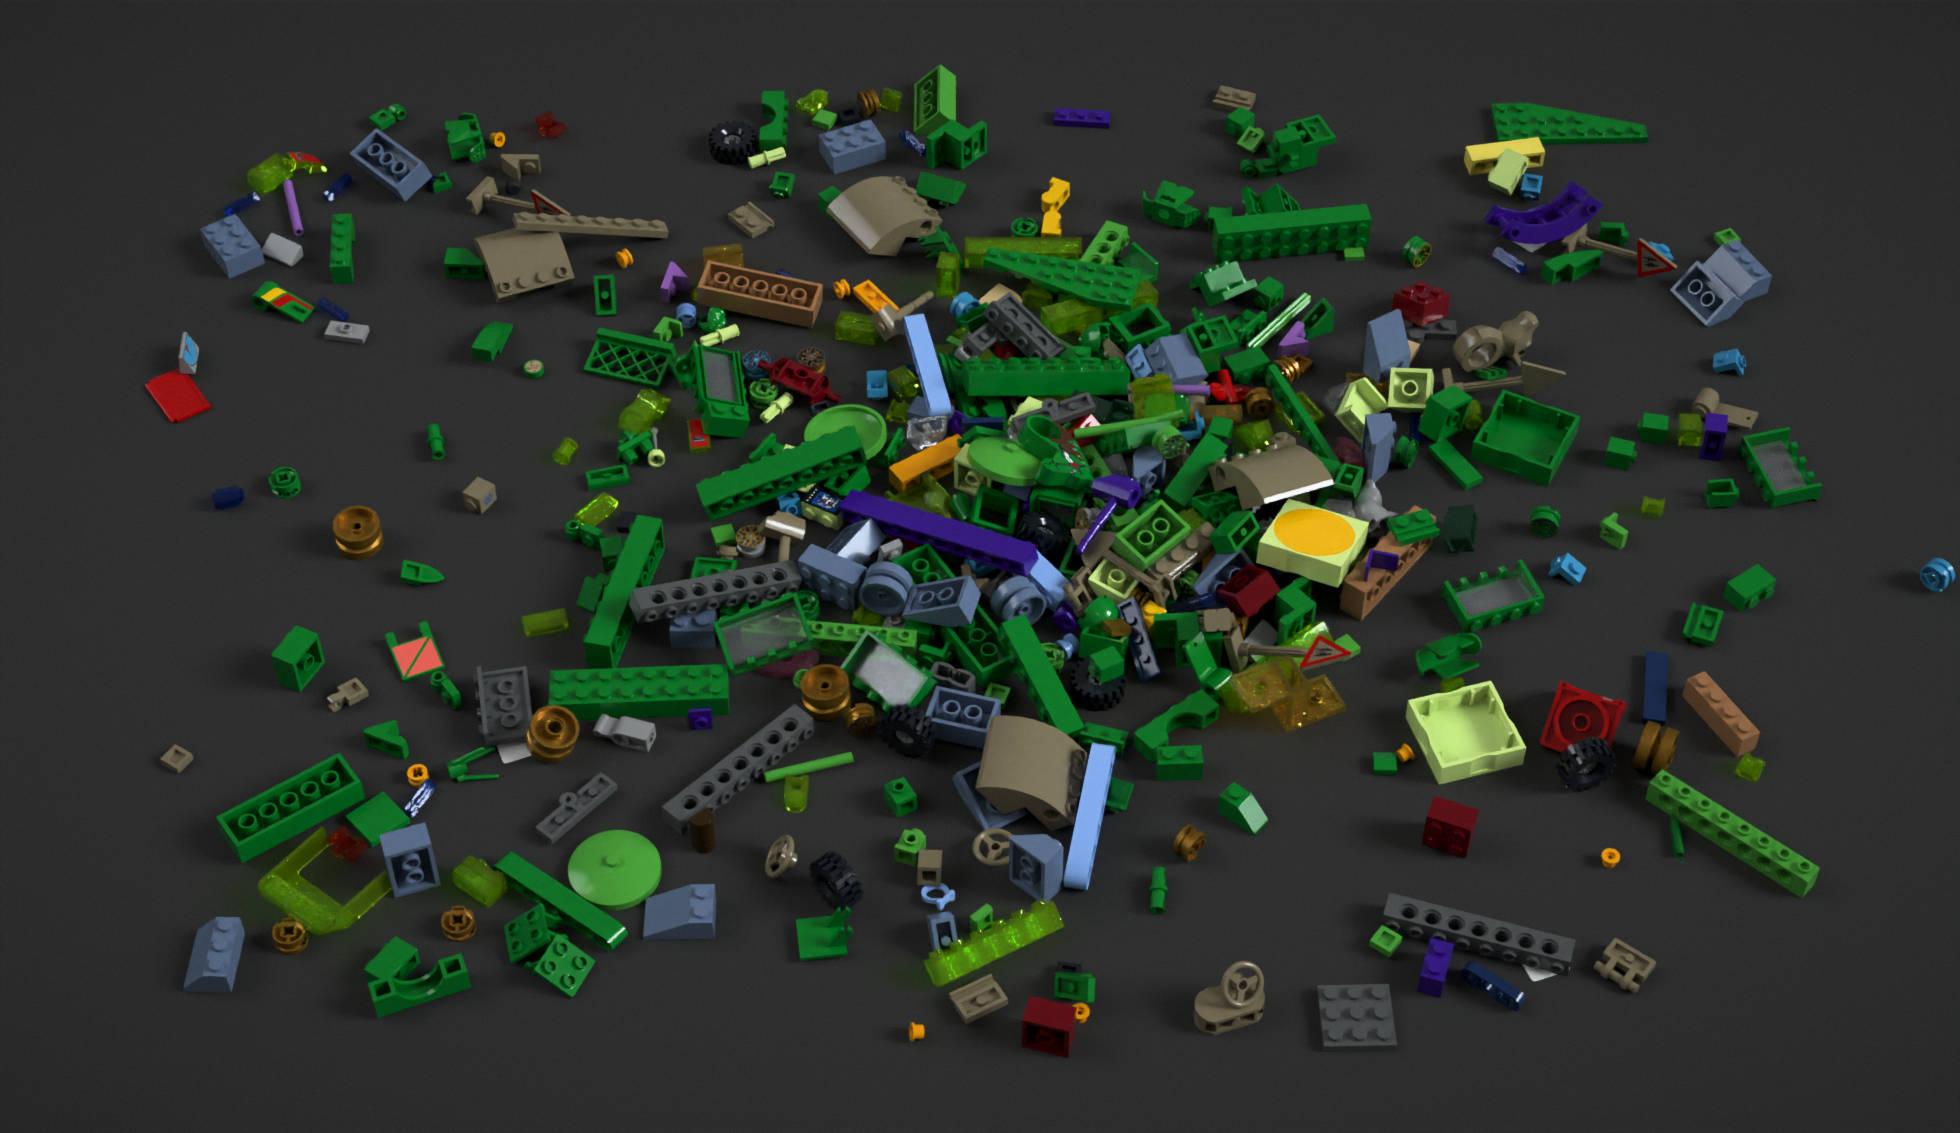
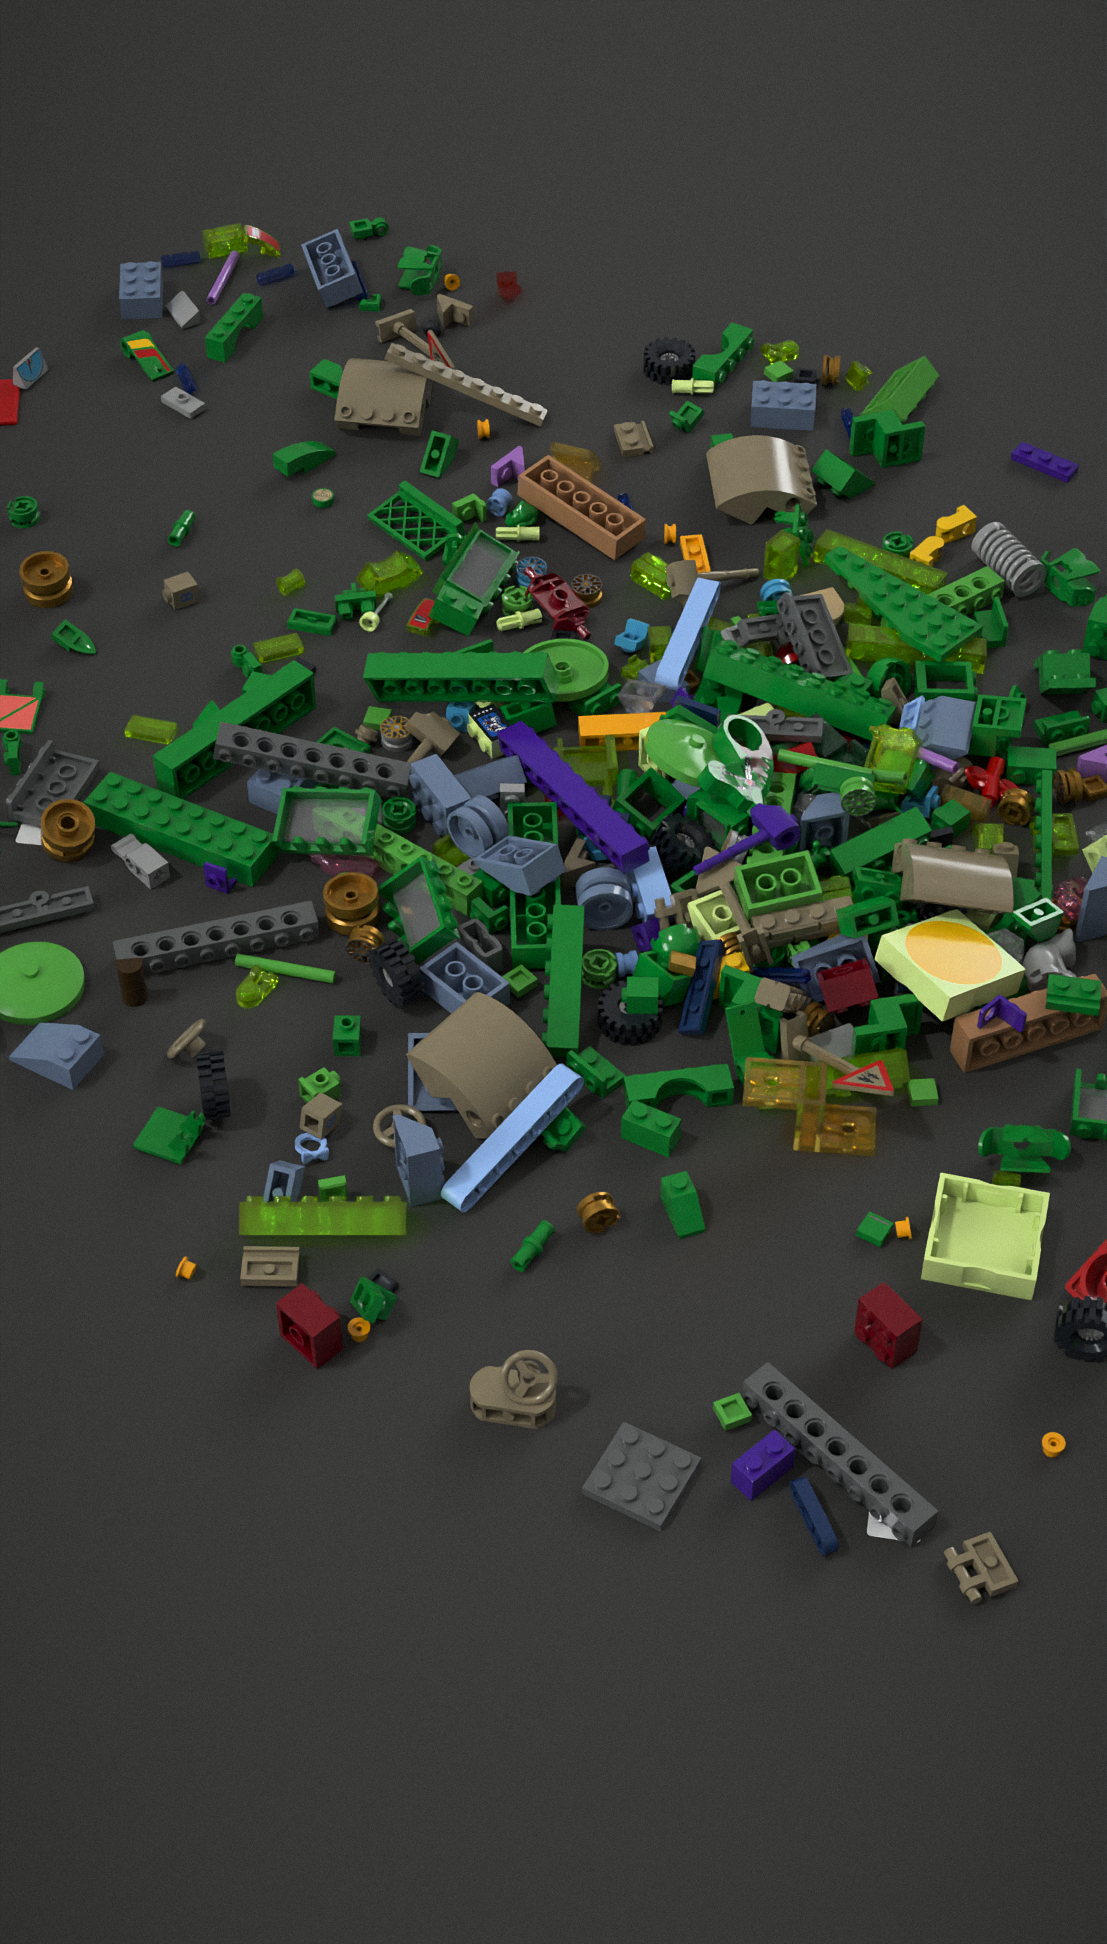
camera: 30 degrees right, 0 degrees up
none -> light grey piece [971,522,1047,597]

